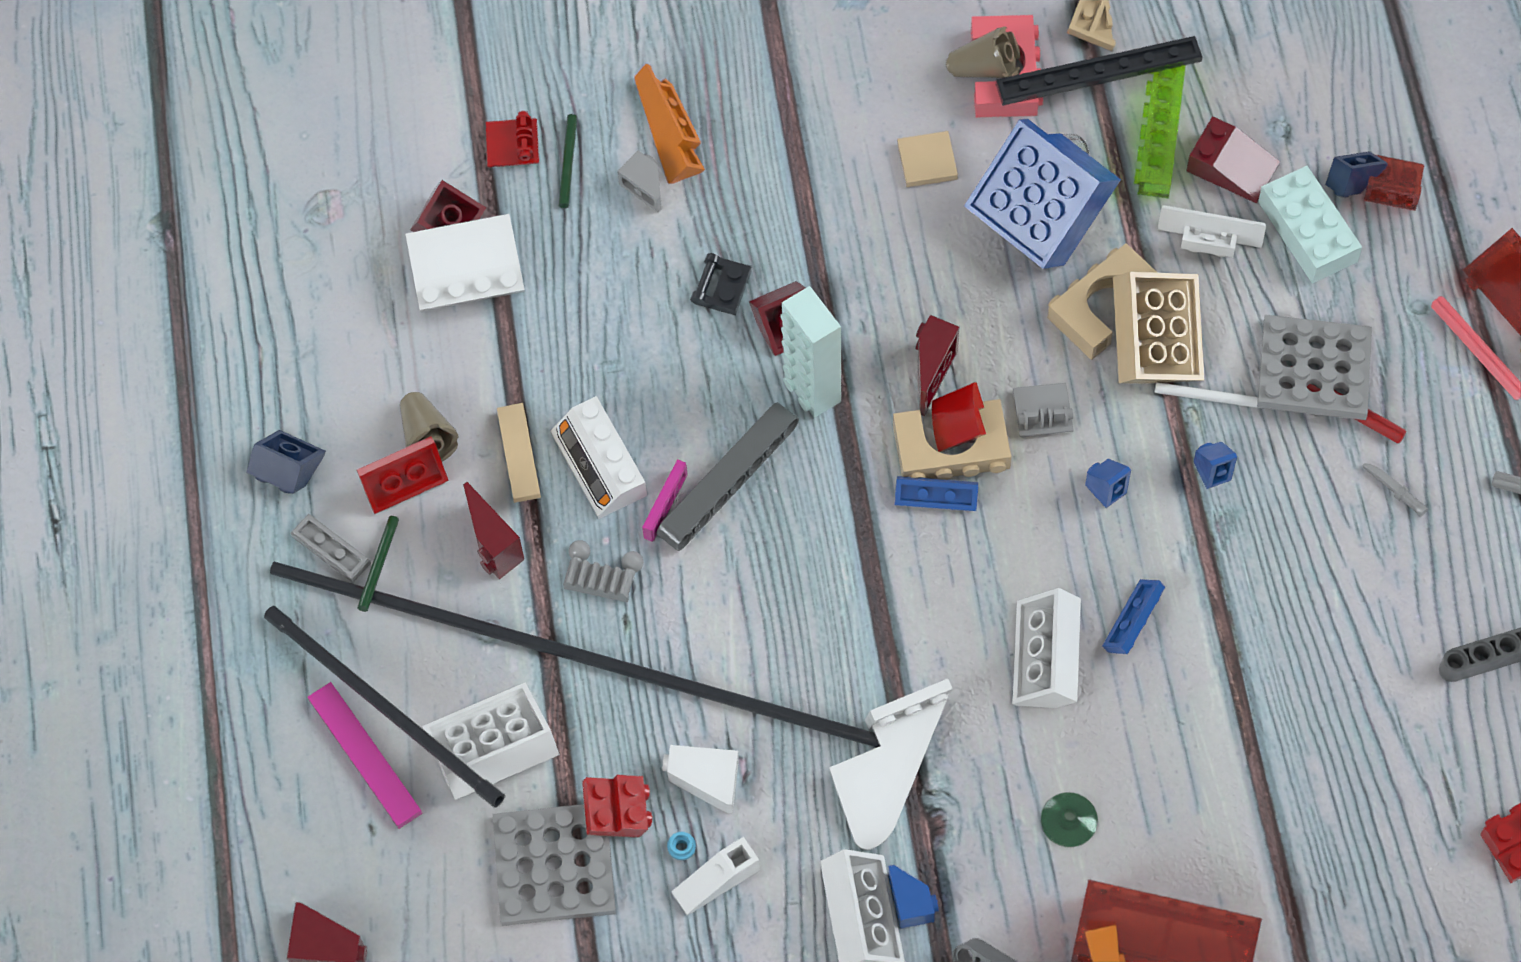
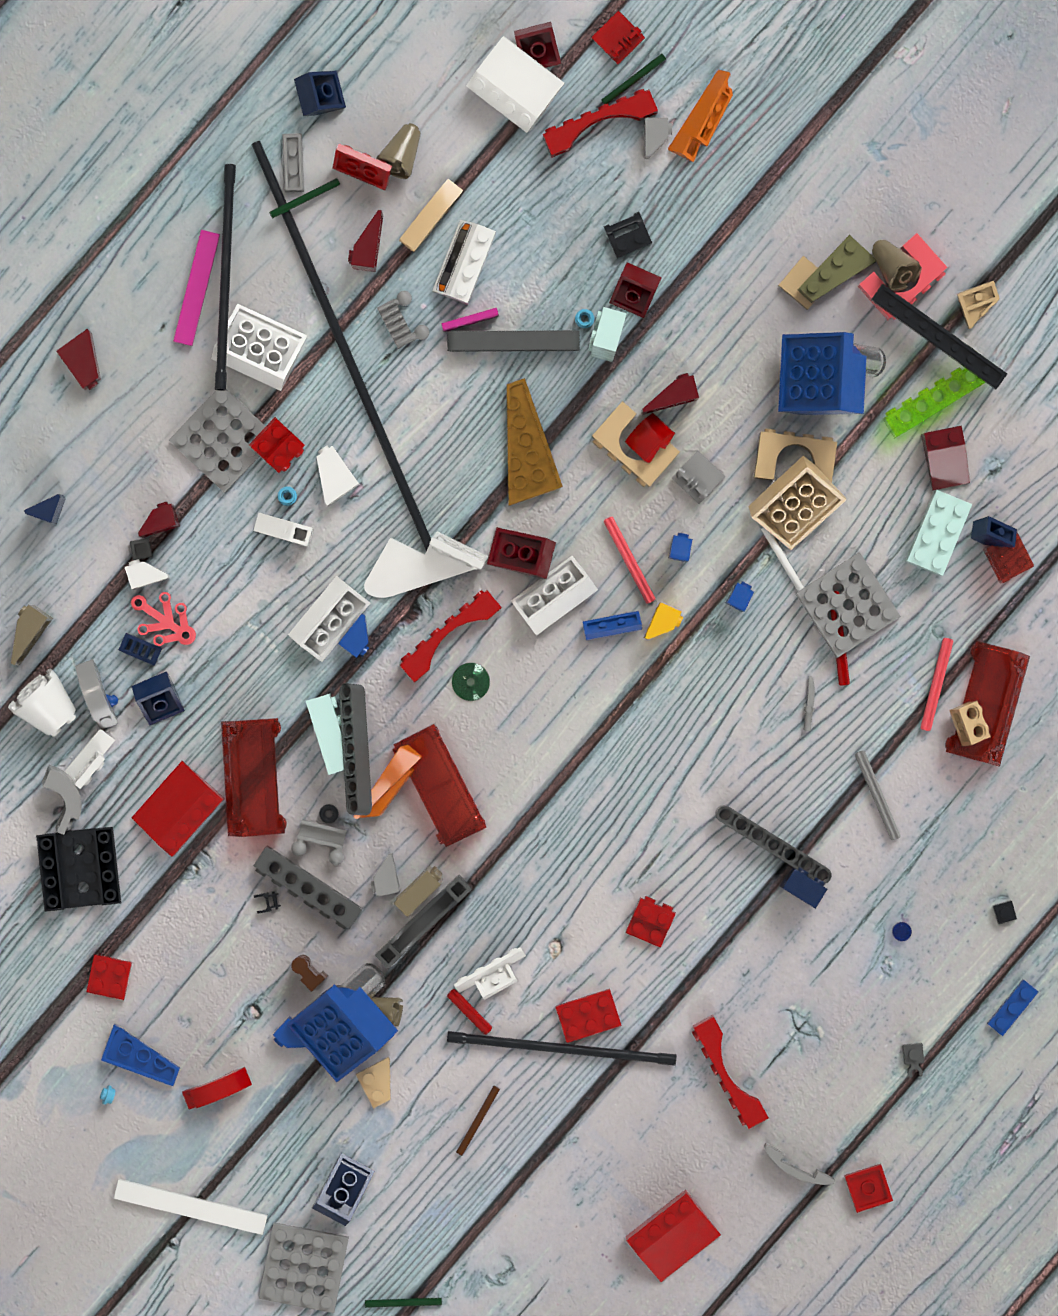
camera: 40 degrees right, 25 degrees up
blue plate [895,476,979,511] -> none
white bracket [1157,205,1266,258] -> none
none -> red arch [400,590,502,683]
none -> dark red slope [487,527,556,579]
none -> pearl gold wing [507,378,563,506]
none -> red arch [543,89,658,158]
none -> medium azure plate [575,309,594,328]
none -> coral axle [604,516,655,604]
none -> yellow slope [644,602,683,639]
none -> olive wing [798,234,876,303]

